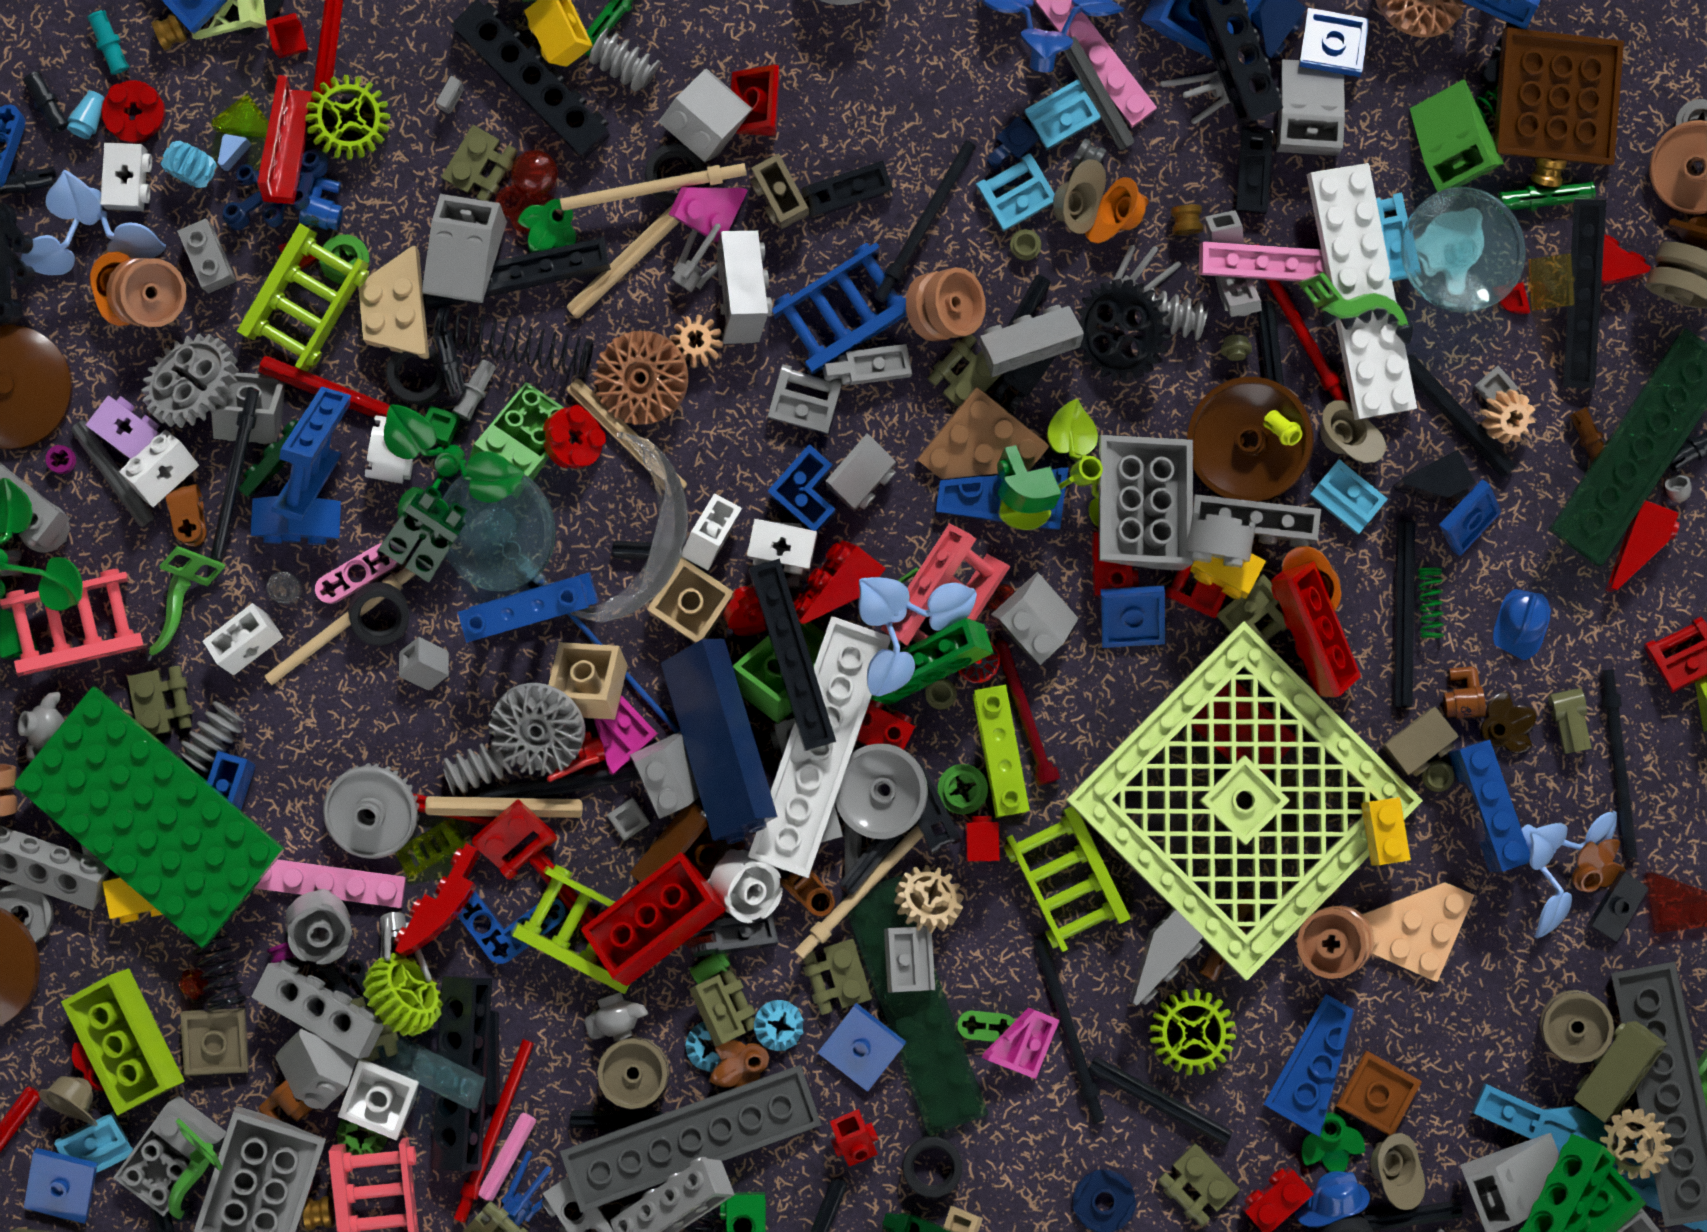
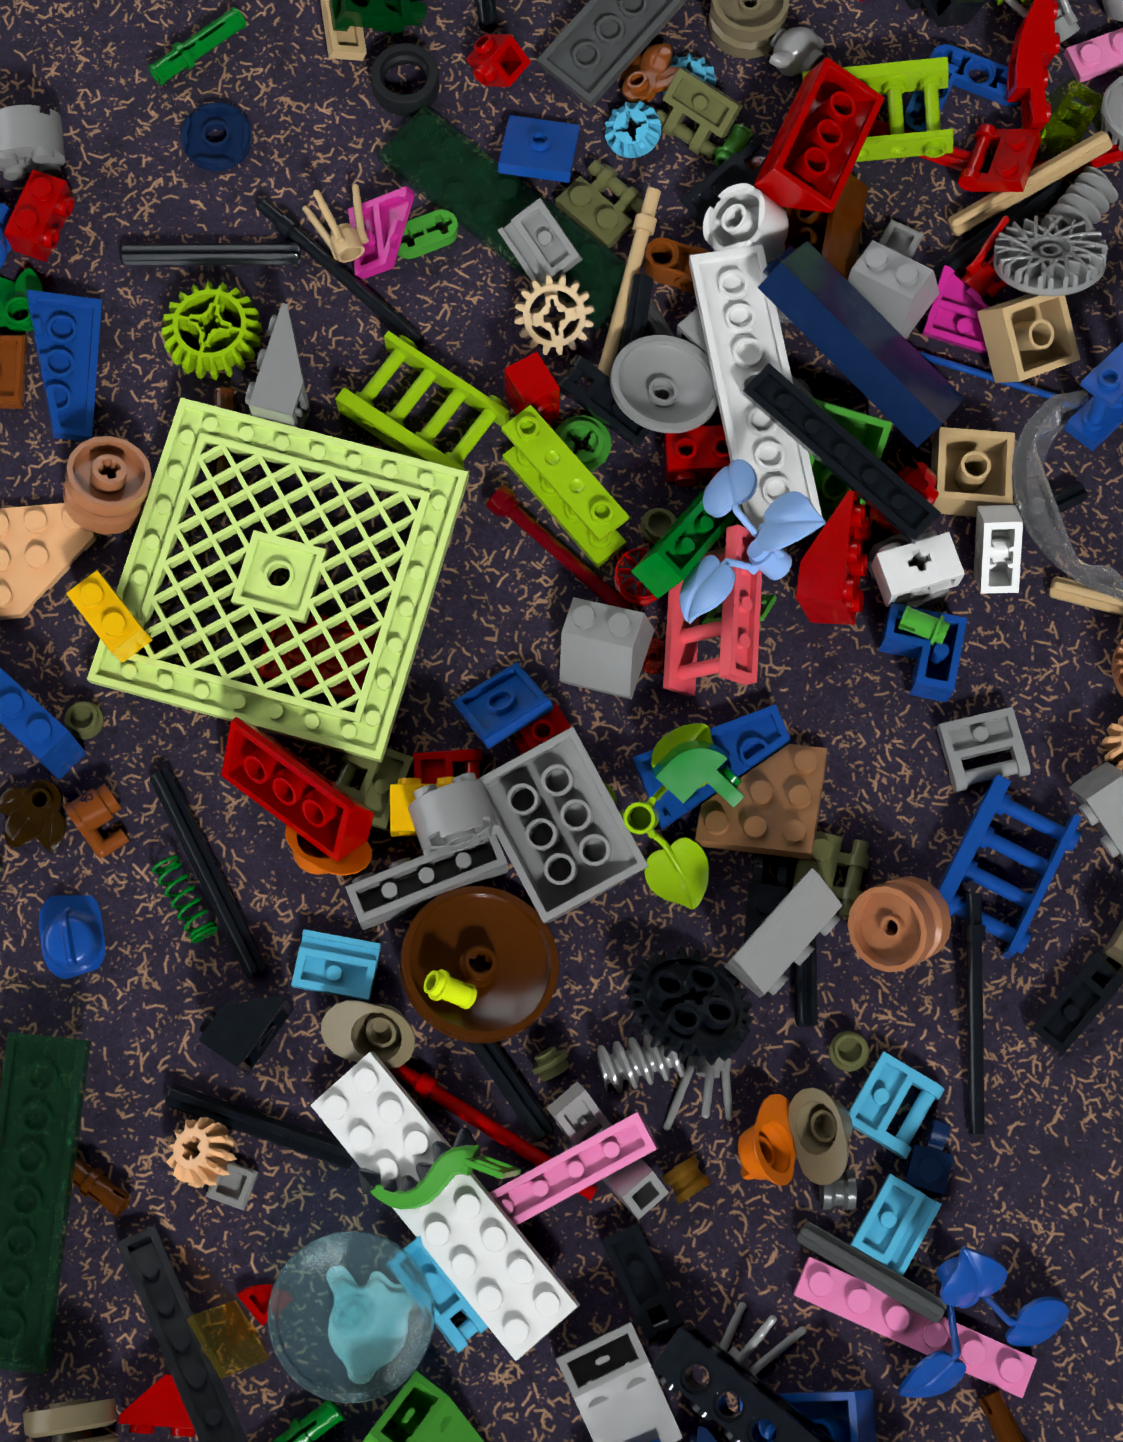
camera: 145 degrees right, 10 degrees down
light grey hinge [822,344,912,385] -> none
light grey slope [826,433,896,512] -> none
olive plate [1157,1143,1240,1227] -> none
dark tan brick [1381,706,1459,777] -> none
blue plate [1439,479,1501,556] -> none
none -> tan plant [302,184,369,263]
none -> bright green pin [898,605,951,645]

